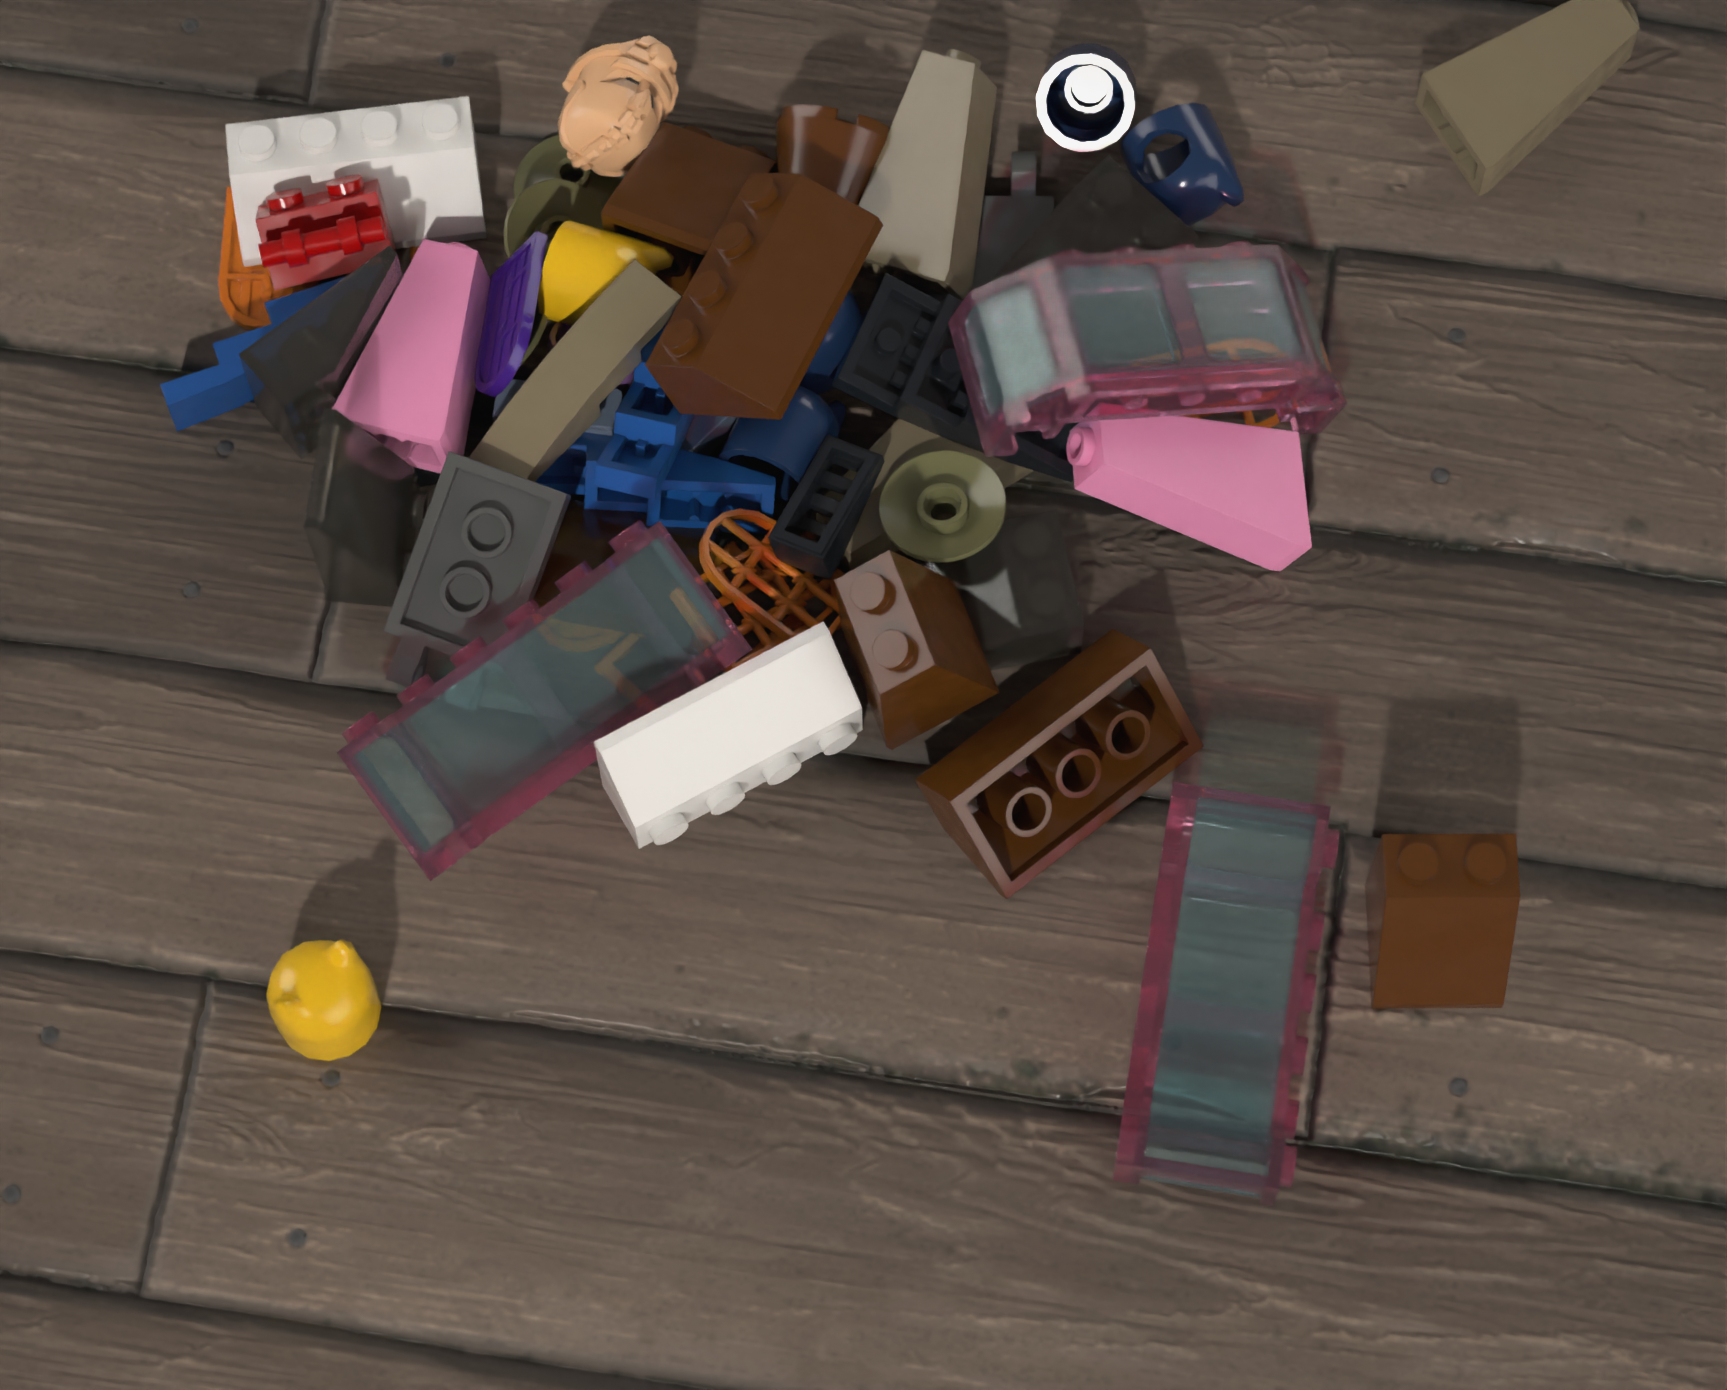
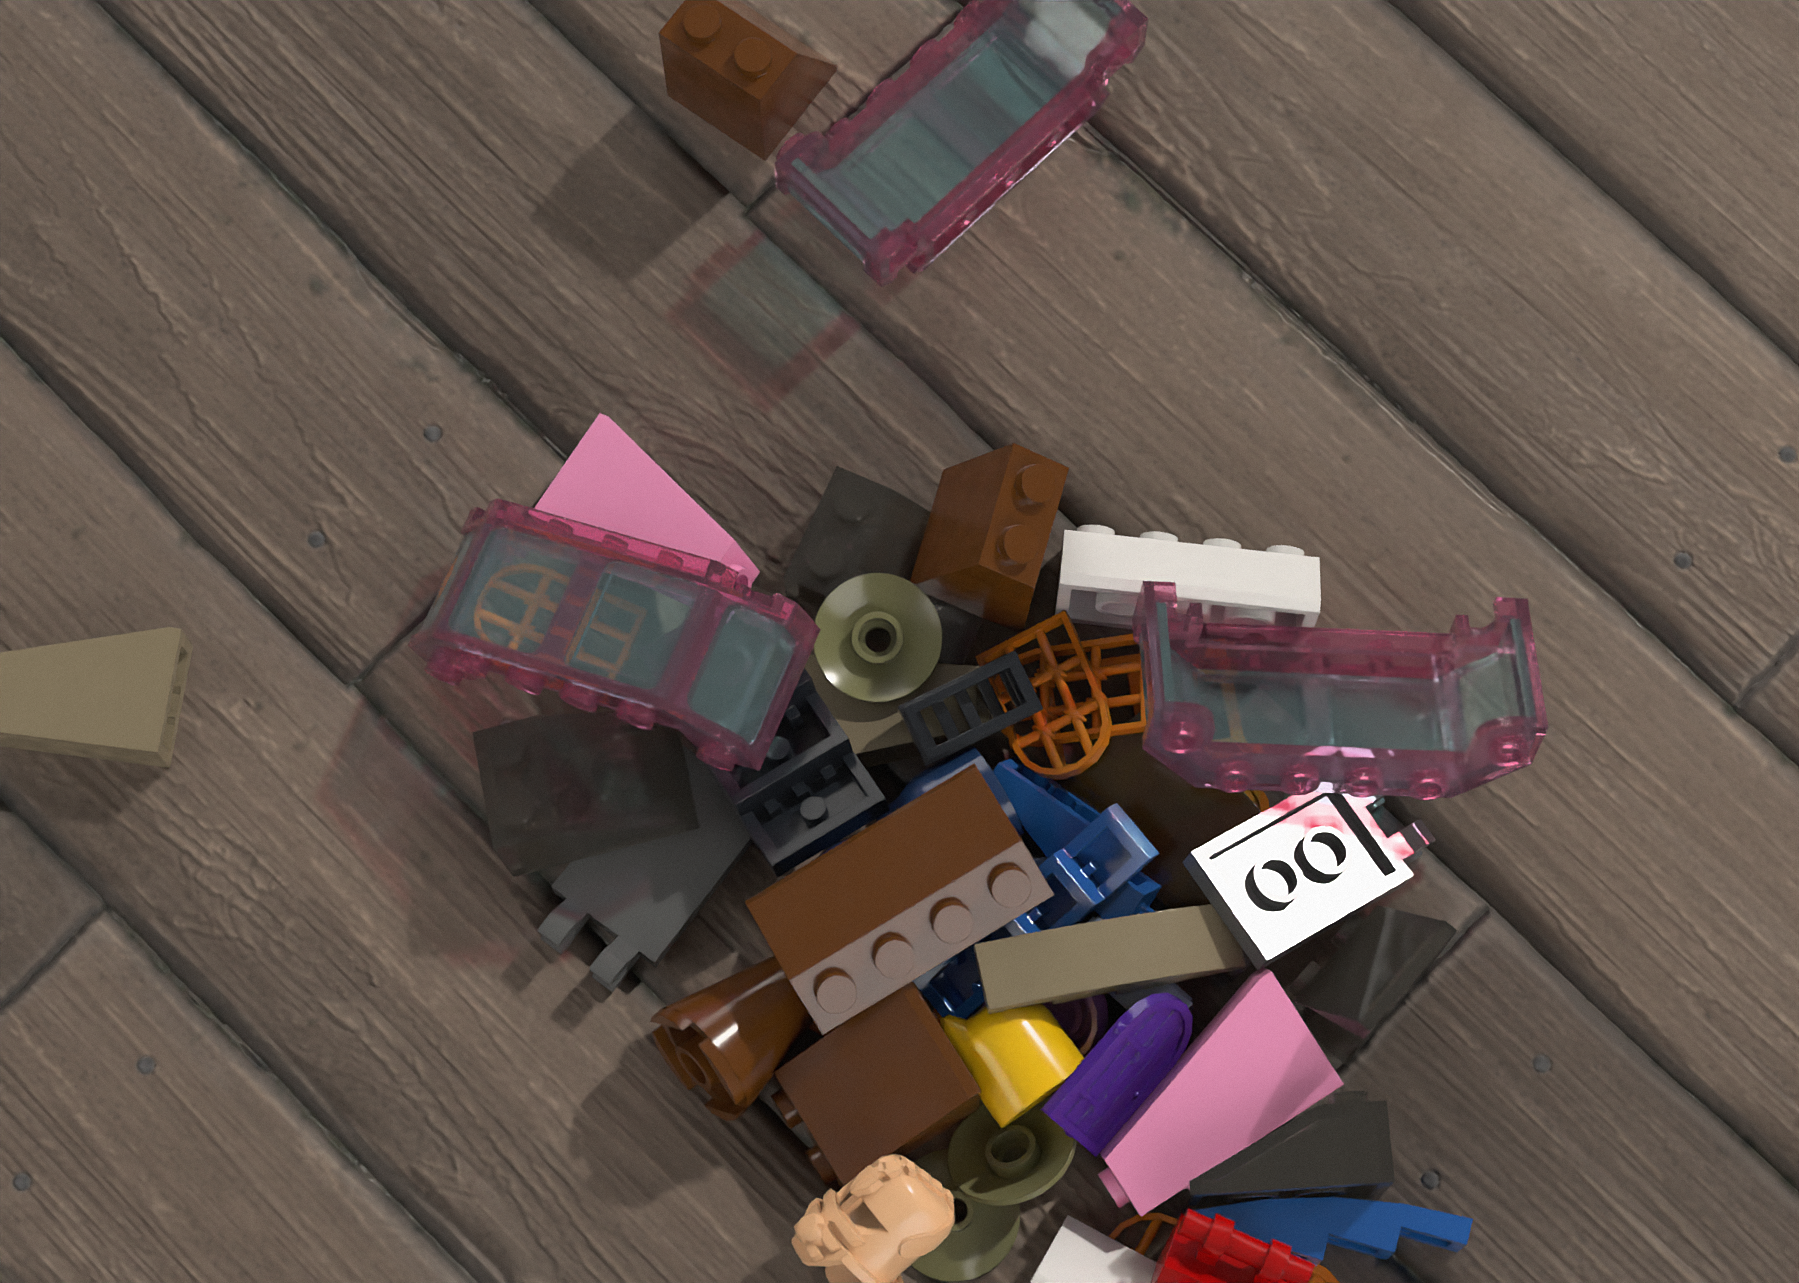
camera: 145 degrees left, 5 degrees up
yellow piece [266,939,381,1061] -> none
dark tan slope [858,49,997,302] -> none
reddish brown slope [915,629,1204,899] -> none
piece [1036,43,1137,152] -> none
dark blue piece [1120,103,1244,246] -> none

